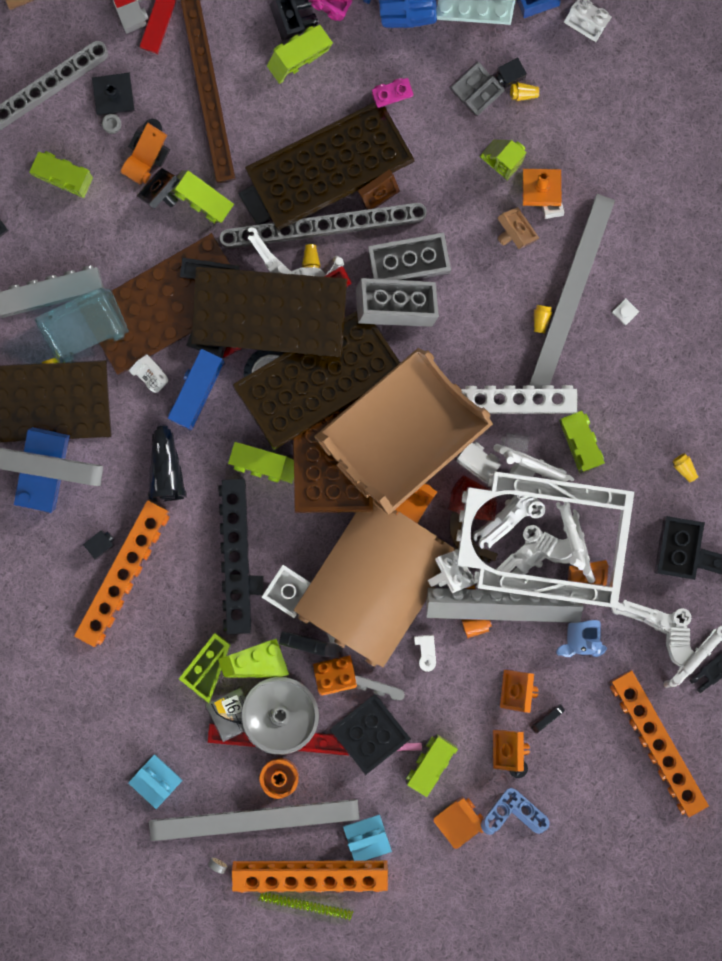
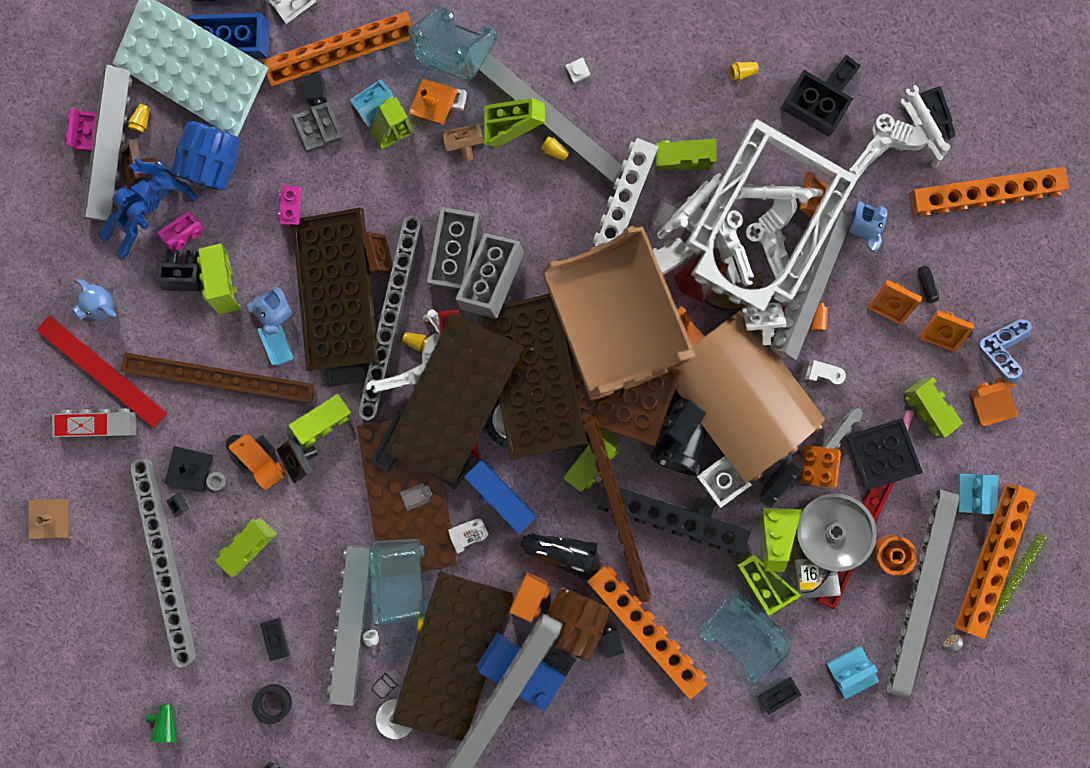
camera: 80 degrees left, 0 degrees up
yellow cone [510,82,539,101] -> none
none -> black plate [166,492,189,518]
none -> medium blue piece [246,287,293,335]
none -> medium azure panel [257,325,294,366]
none -> orange brick [263,11,416,86]
none -> medium azure bracket [350,79,394,128]
none -> white hinge [362,630,379,647]
none -> clear brick [400,483,432,511]
none -> clear light blue windscreen [408,6,497,82]
none -> lime wedge [484,98,545,148]
none -> orange brick [510,572,550,622]
none -> black plate [542,646,576,676]
none -> reddish brown wheel [546,588,609,660]
none -> reddish brown plate [584,415,651,603]
none -> black piece [650,424,707,476]
none -> black brick [660,398,706,446]
none -> clear light blue windscreen [698,590,792,685]
none -> black plate [757,677,801,715]

